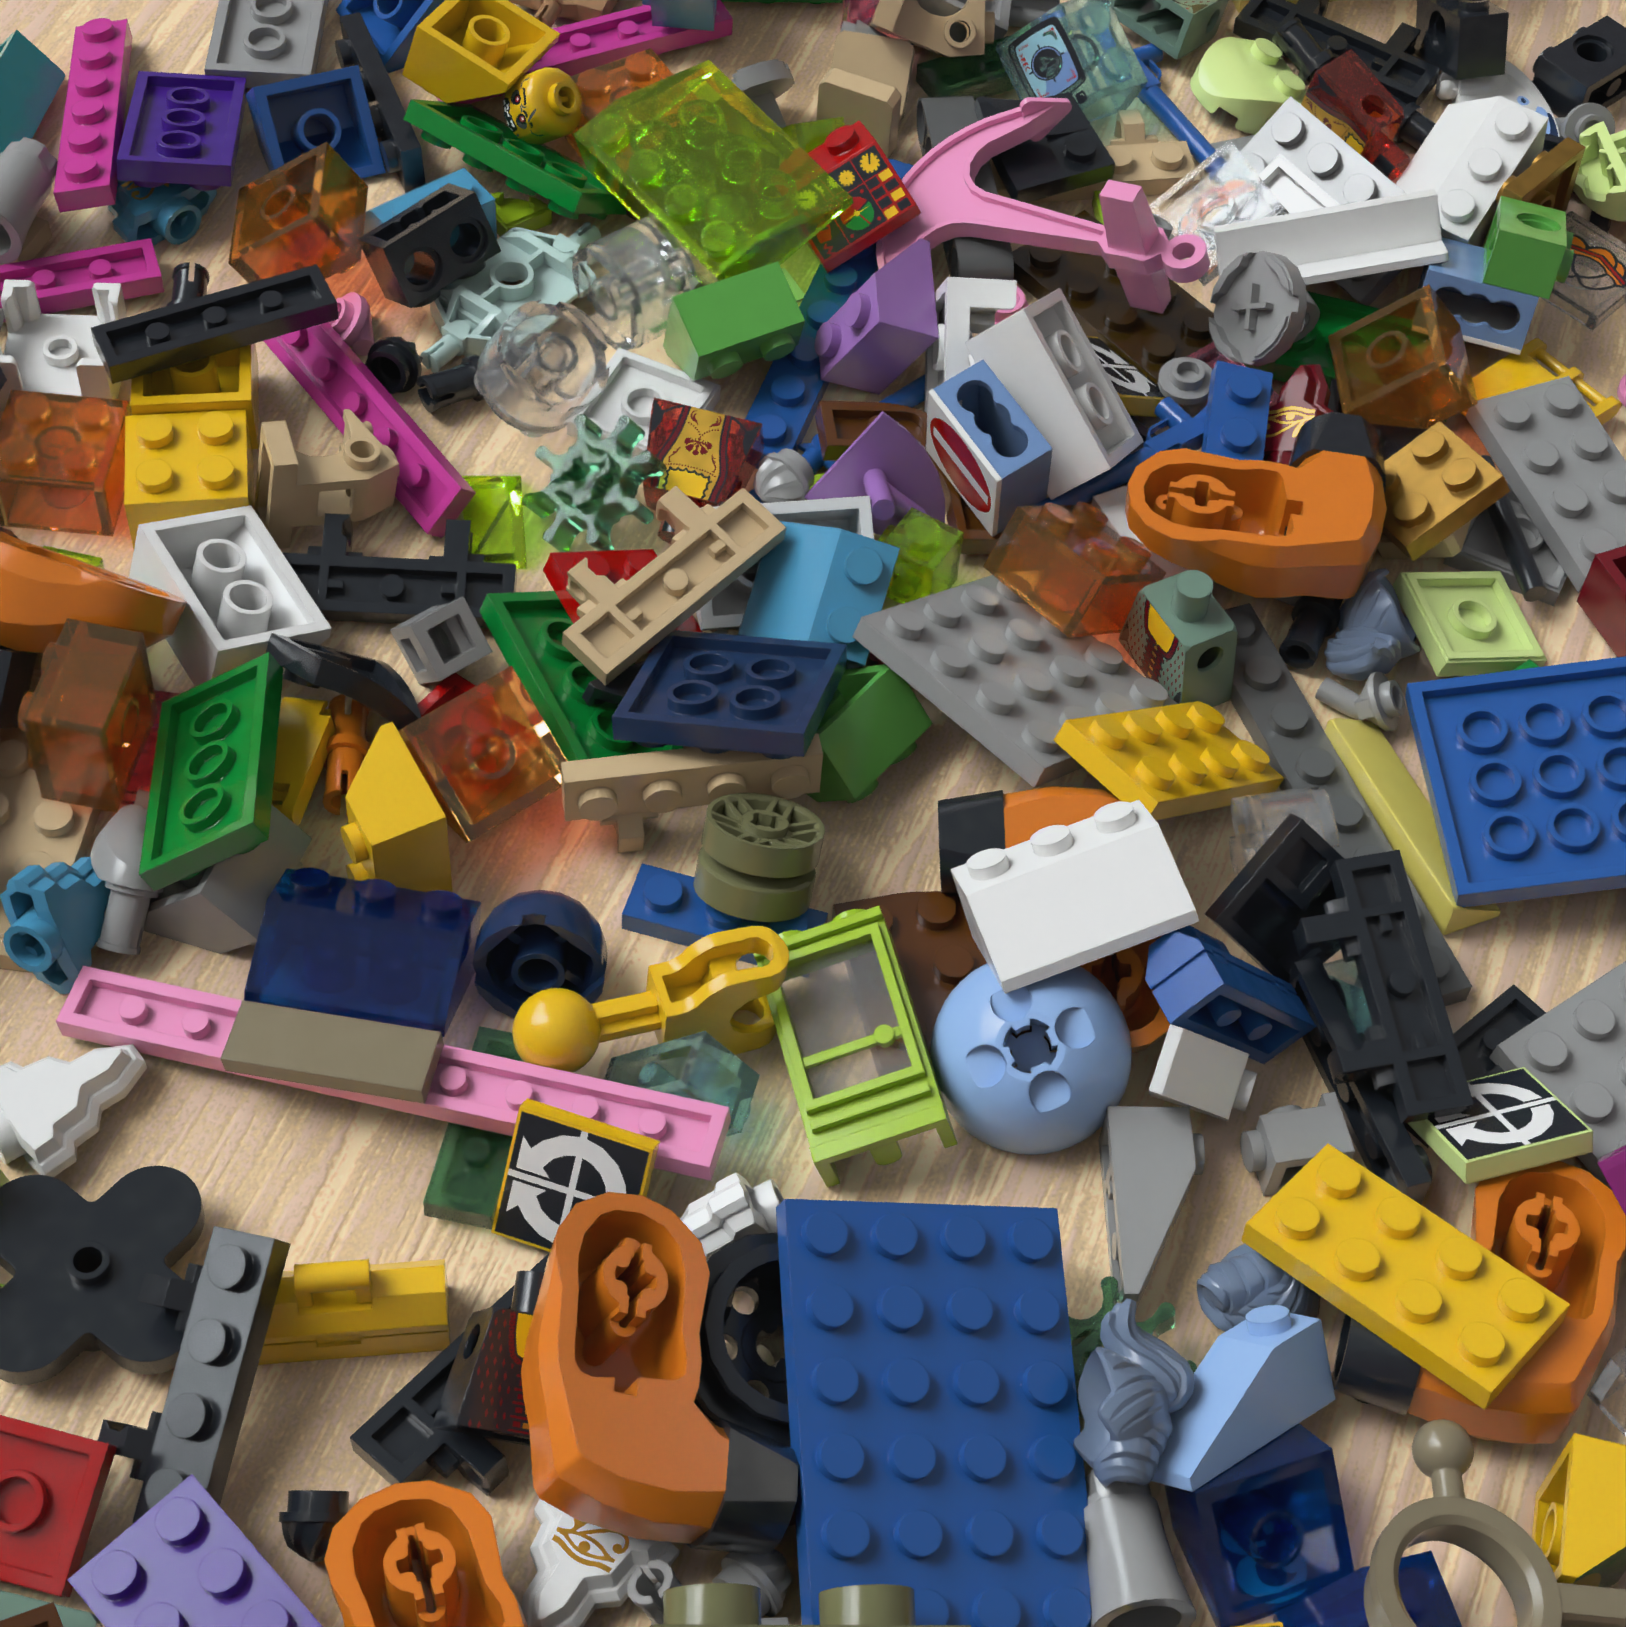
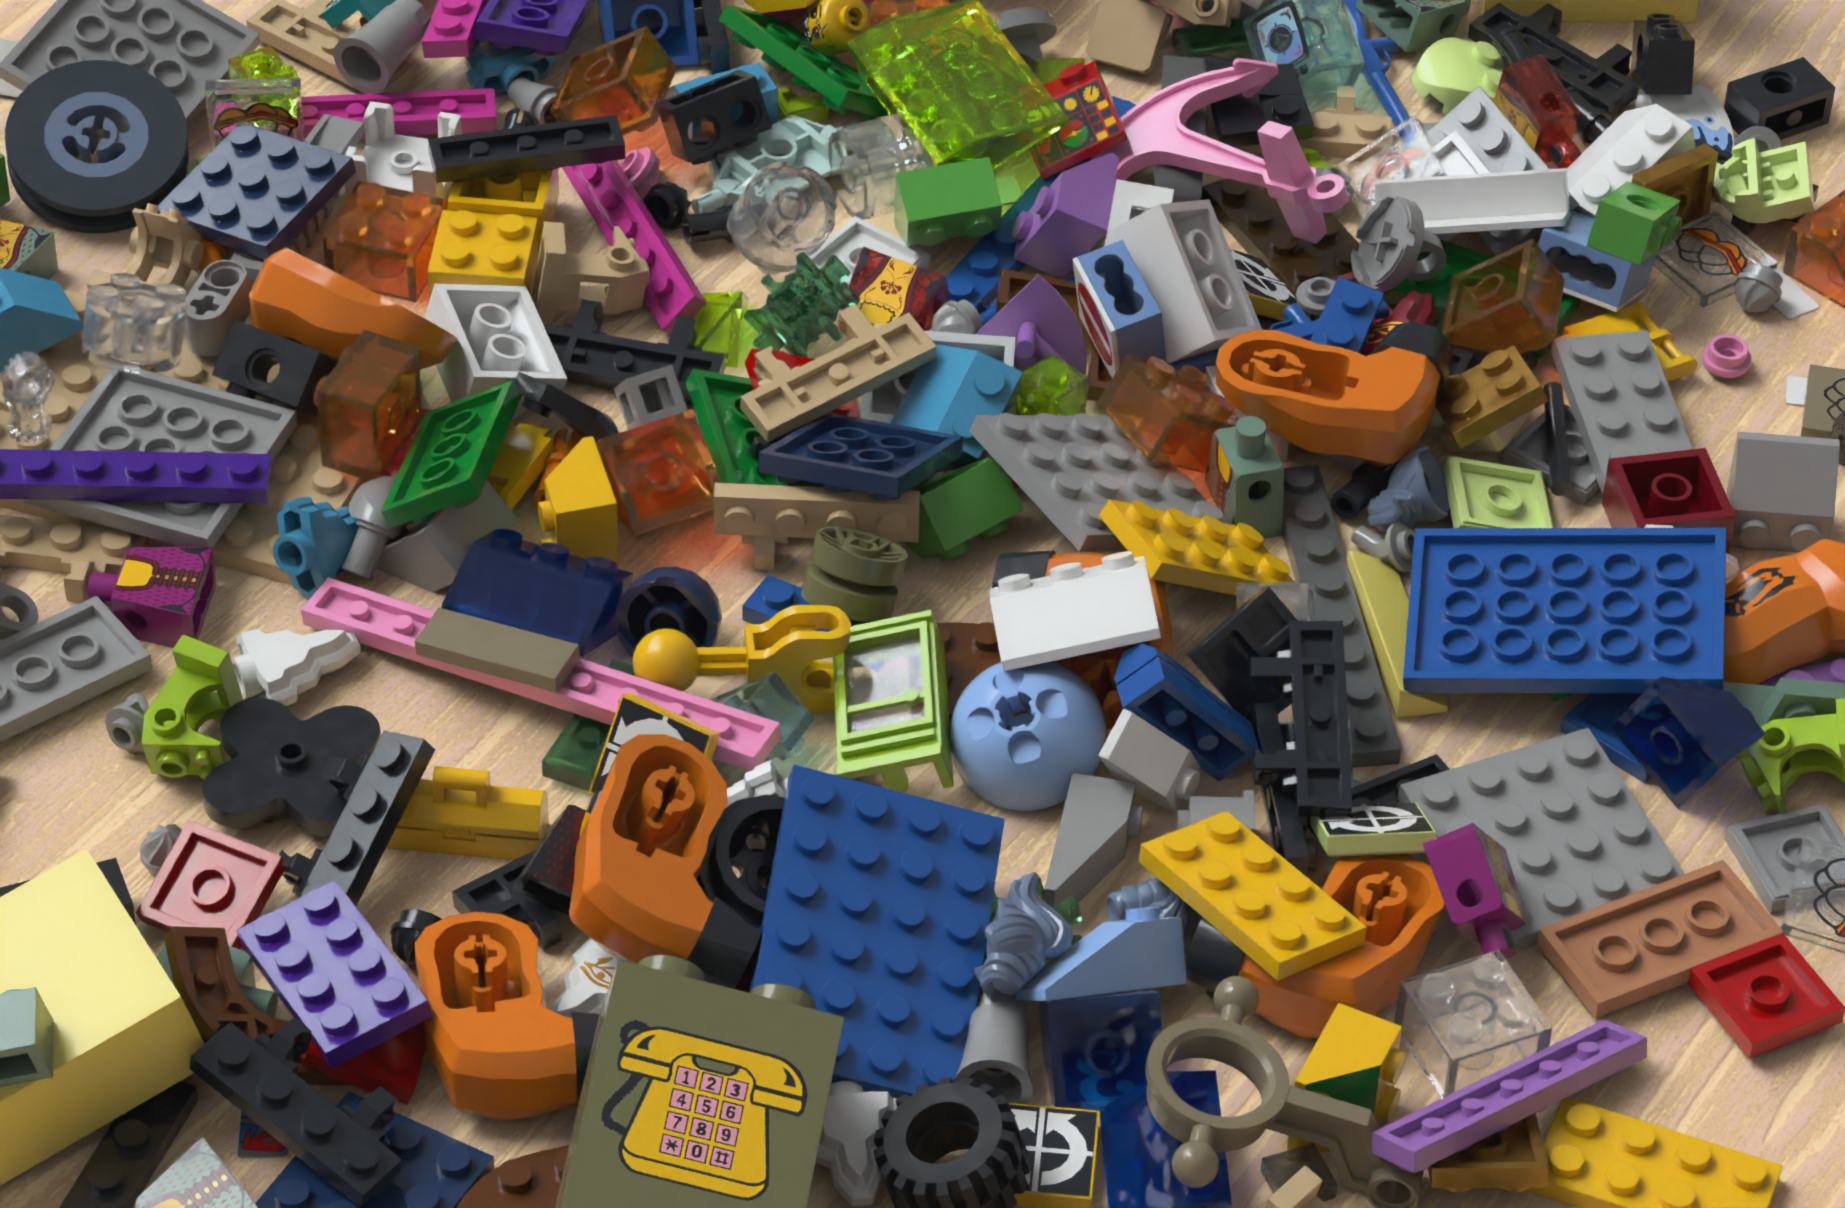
camera: 15 degrees right, 10 degrees down
tan piece [815,68,902,159] -> none
none -> light grey cone [508,77,571,125]

